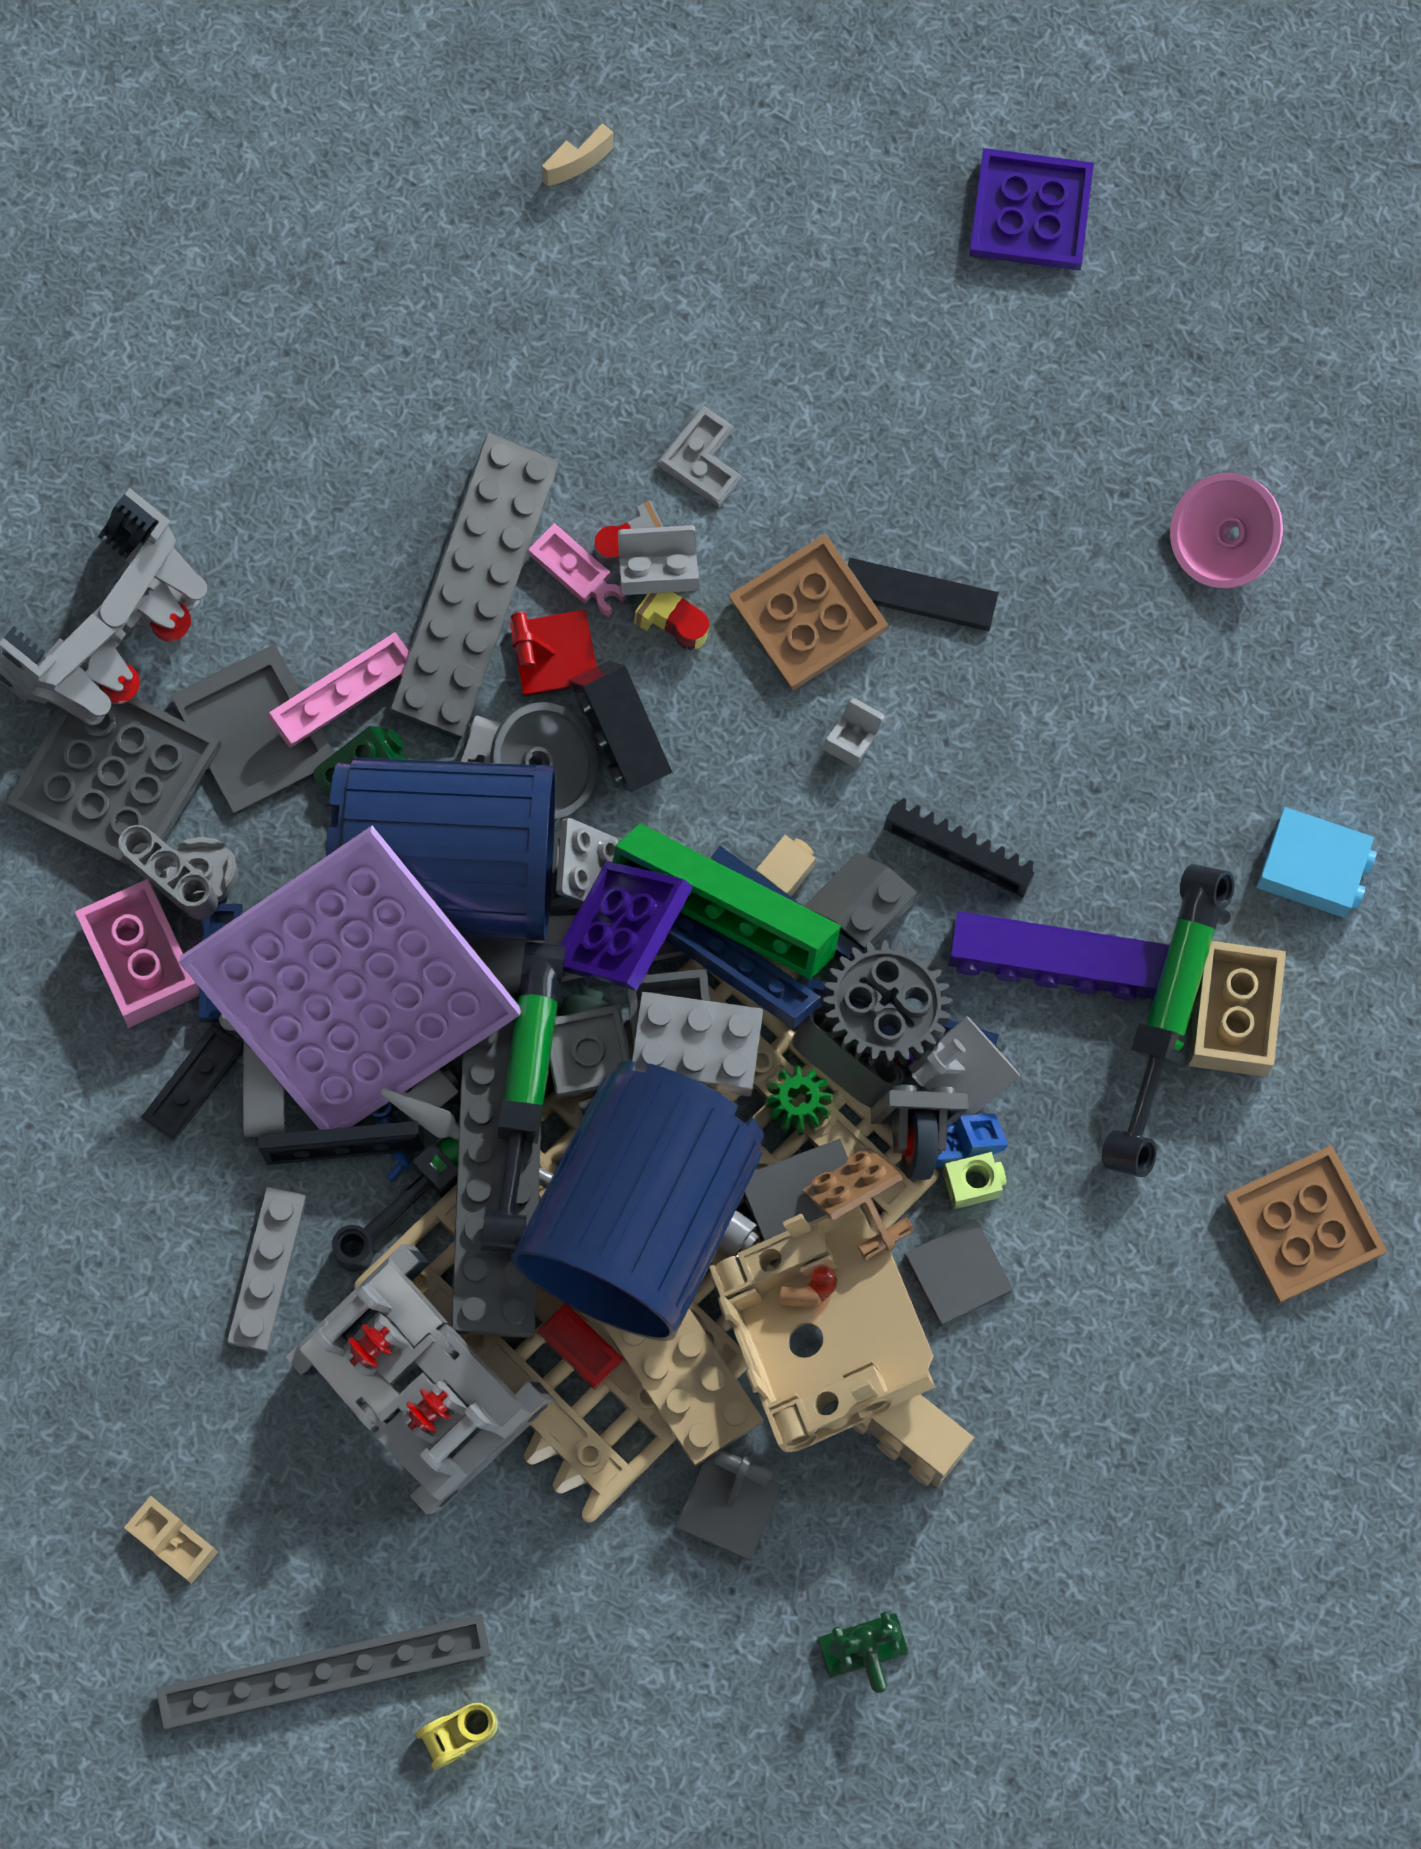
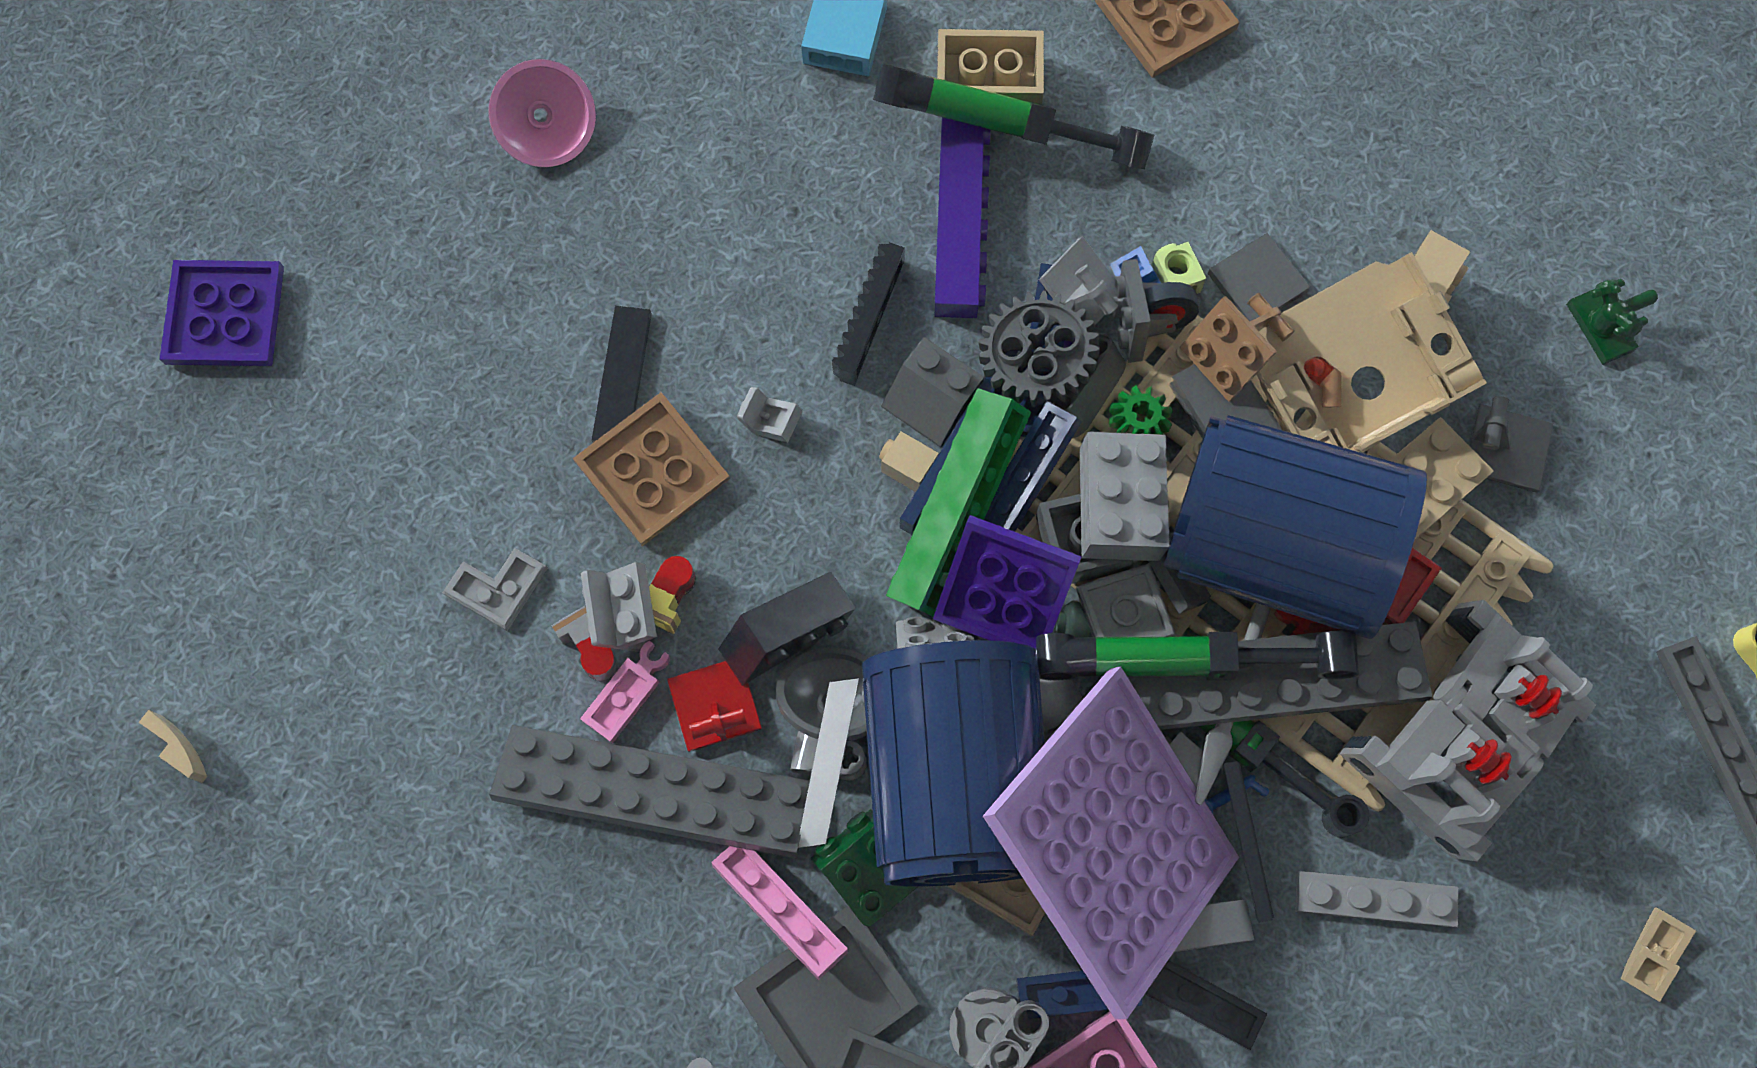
camera: 90 degrees left, 0 degrees up
none -> white sticker [799,678,859,848]

